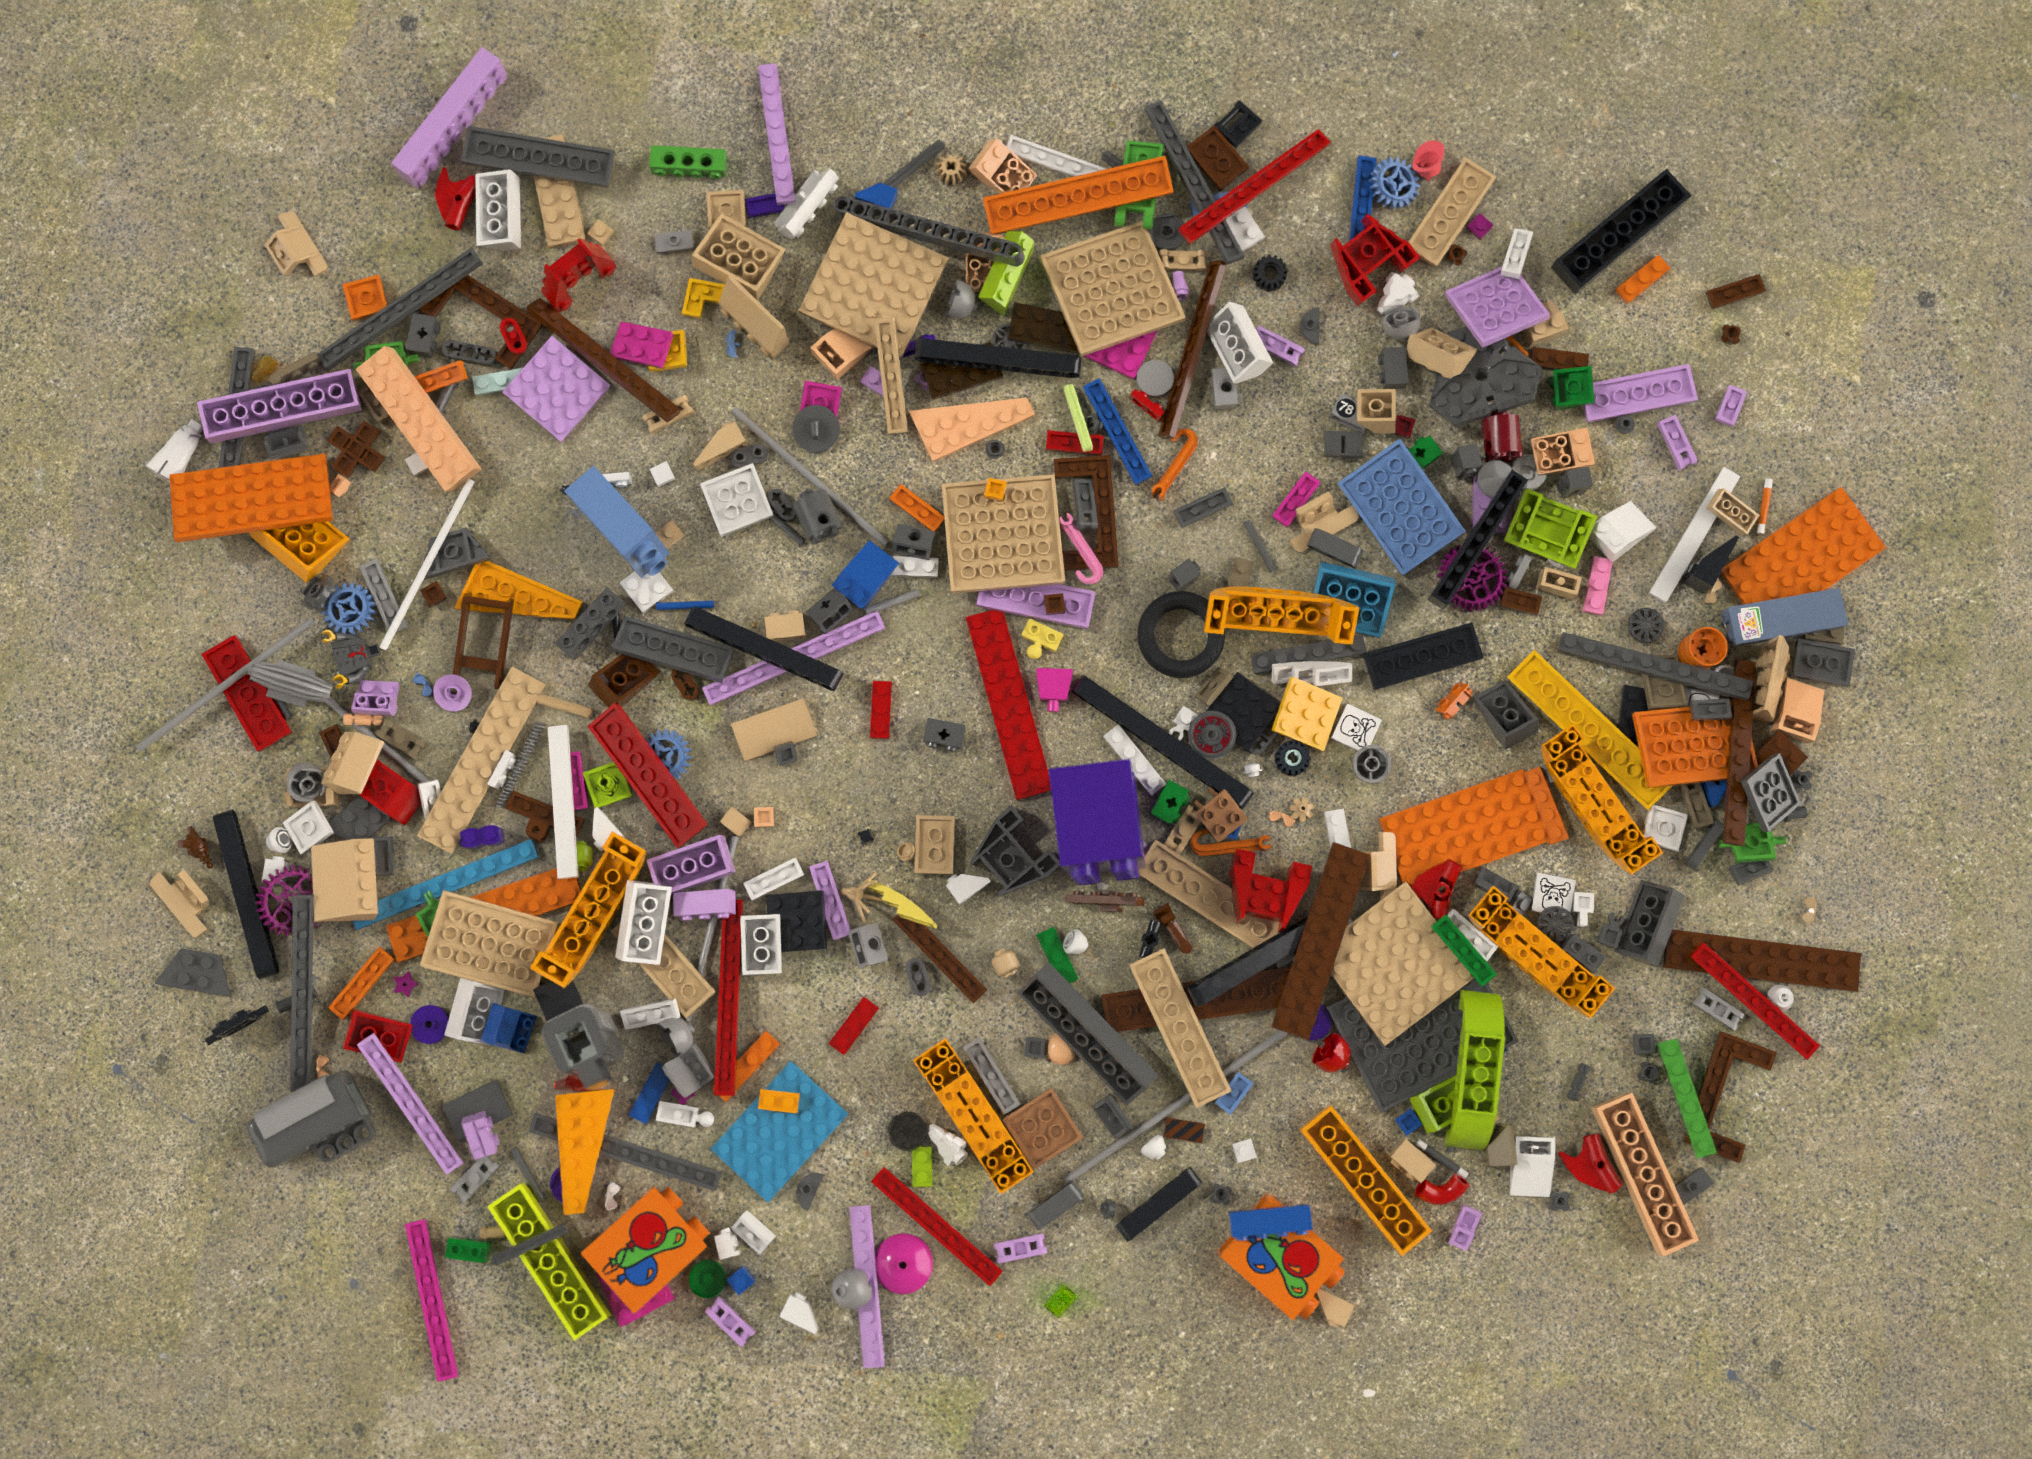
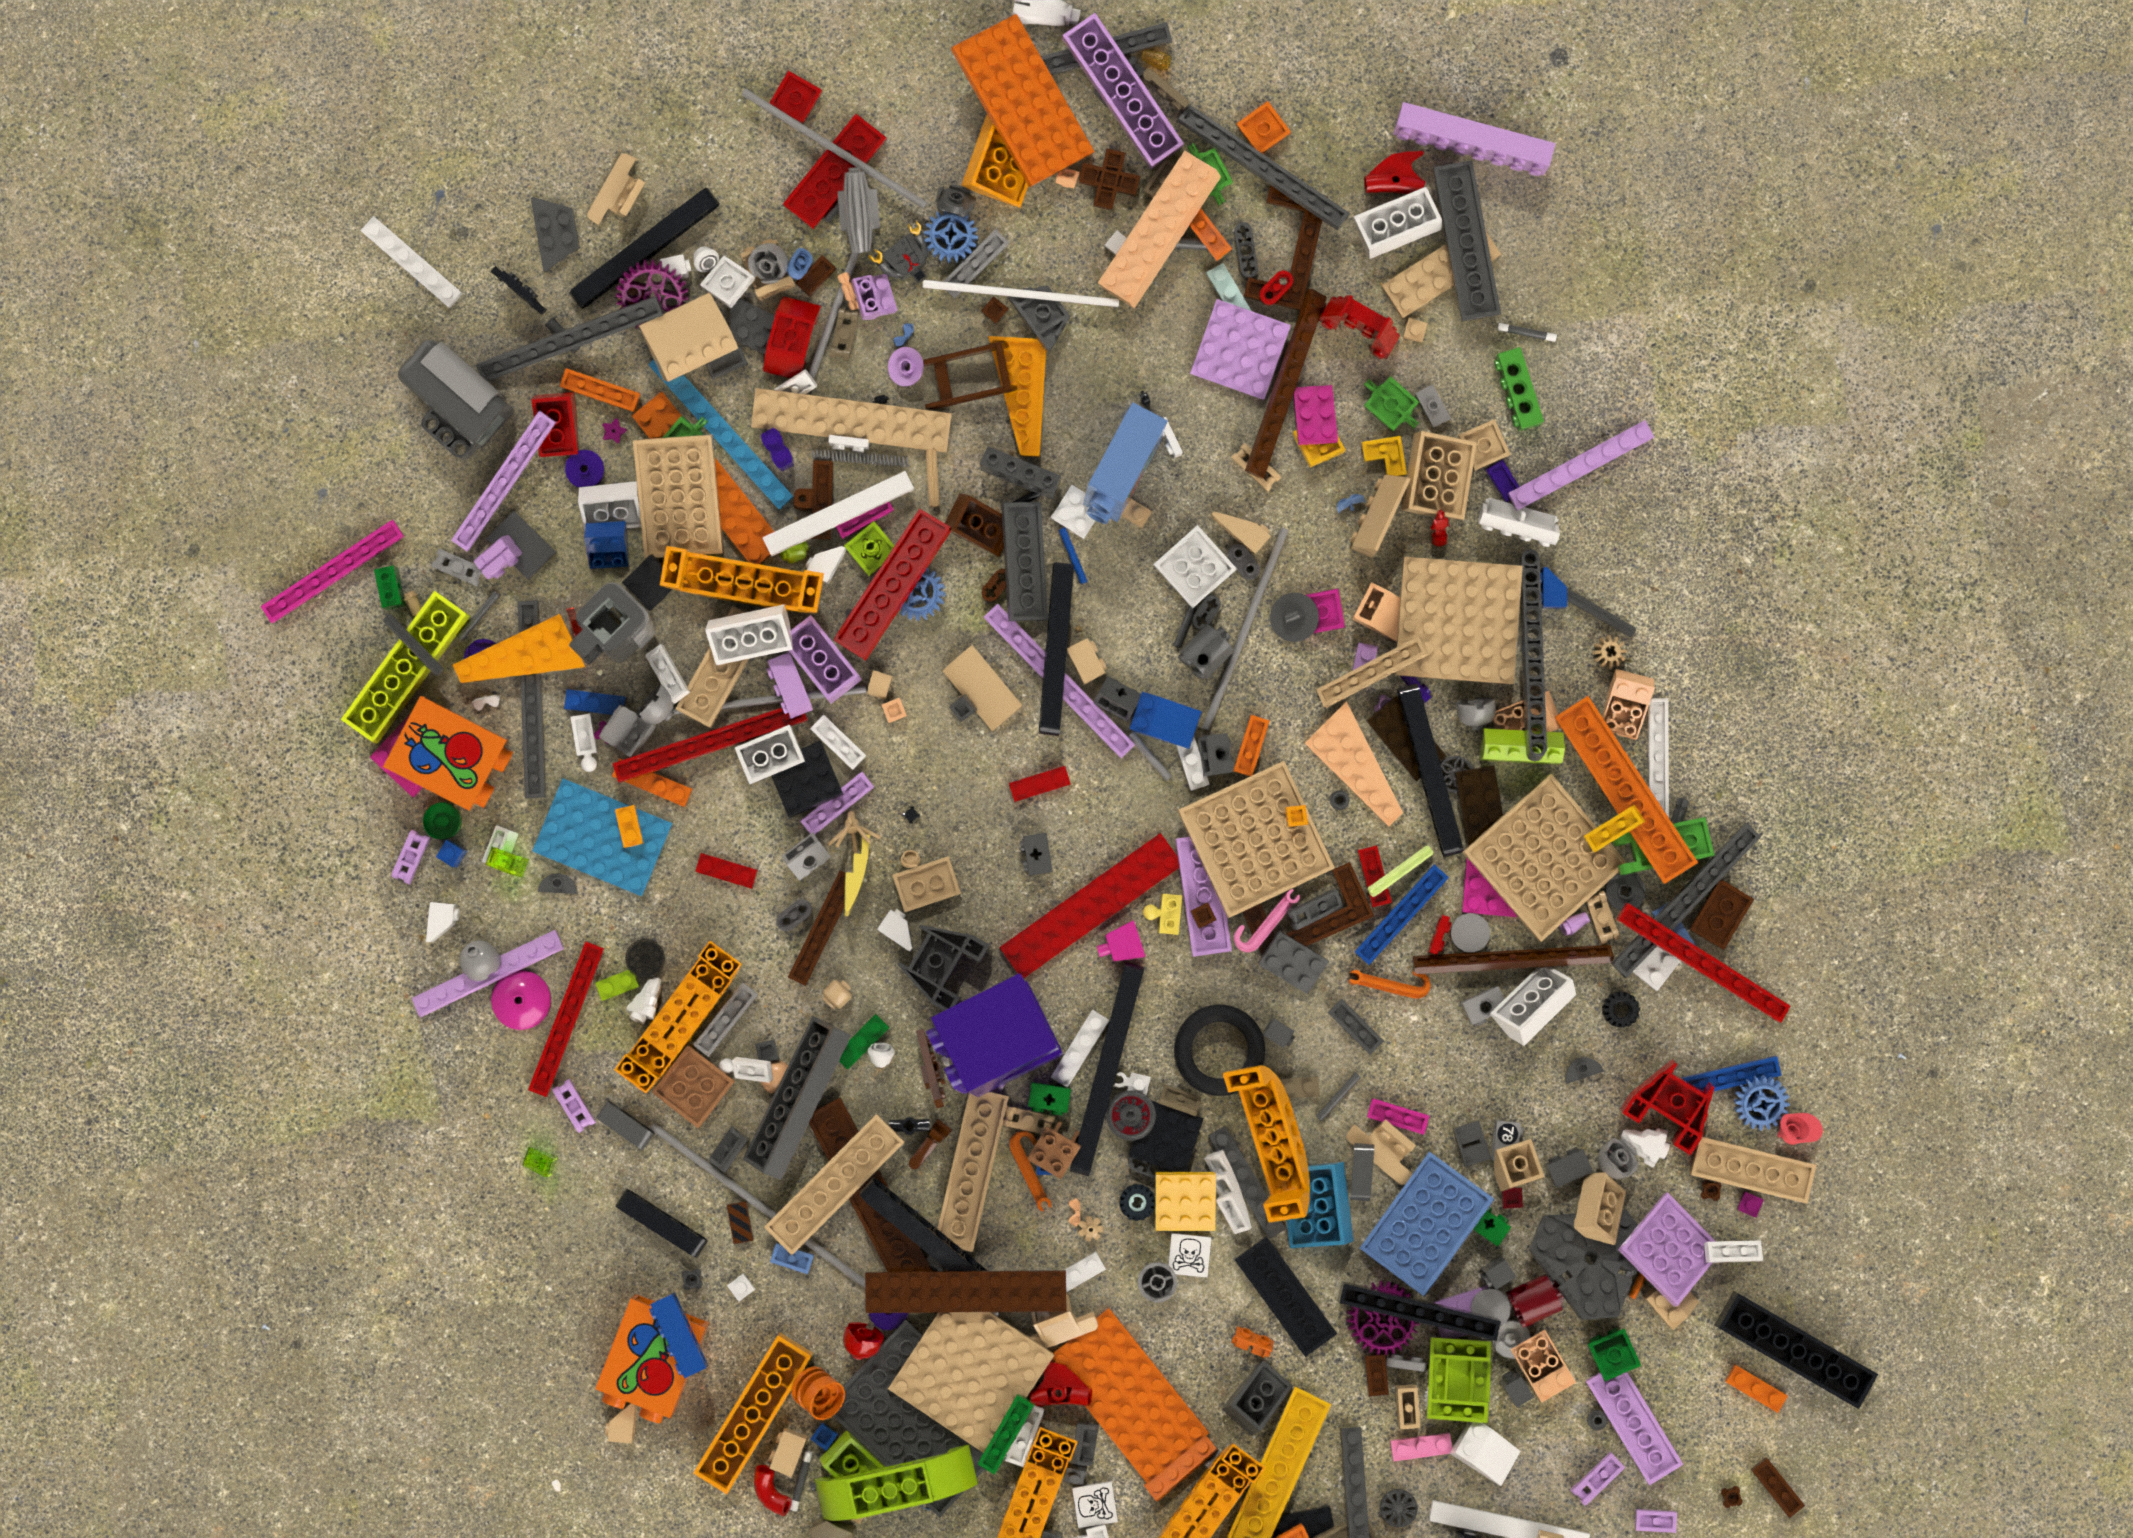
camera: 75 degrees right, 5 degrees up
reddish brown piece [177,826,213,869] -> none
dark grey hinge [264,425,309,460] -> none
tan plate [265,211,327,277] -> none
light nougat piece [316,1055,329,1078] -> none
tan slope [321,732,384,794] -> none
dark grey brick [406,313,441,358] -> none
white tile [650,461,675,487] -> none
white brick [714,1228,741,1260] -> none
dark grey plate [1085,413,1103,435] -> none
dark grey plate [1100,1199,1116,1219] -> none
white cone [1141,1135,1166,1160] -> none
black plate [1213,100,1262,149] -> none
red wedge [1229,849,1312,933] -> none
white plate [1244,763,1262,777] -> none
lavender plate [1256,325,1305,367] -> none
lavender slope [1448,1204,1482,1251] -> none
reddish brown plate [1531,347,1589,370] -> none
dark grey wheel [1537,906,1574,942] -> none
none -> white plate [360,216,462,308]
none -> clear neon green slope [485,846,529,877]
none -> white plate [719,1057,773,1083]
none -> red plate [769,70,823,124]
none -> medium blue plate [787,248,813,279]
none -> orange wheel [791,1366,845,1420]
none -> dark grey plate [1257,930,1329,994]
none -> bright green plate [1364,376,1419,432]
none -> red piece [1430,510,1450,546]
none -> dark grey bar [1497,323,1557,342]
none -> yellow plate [1584,805,1645,853]

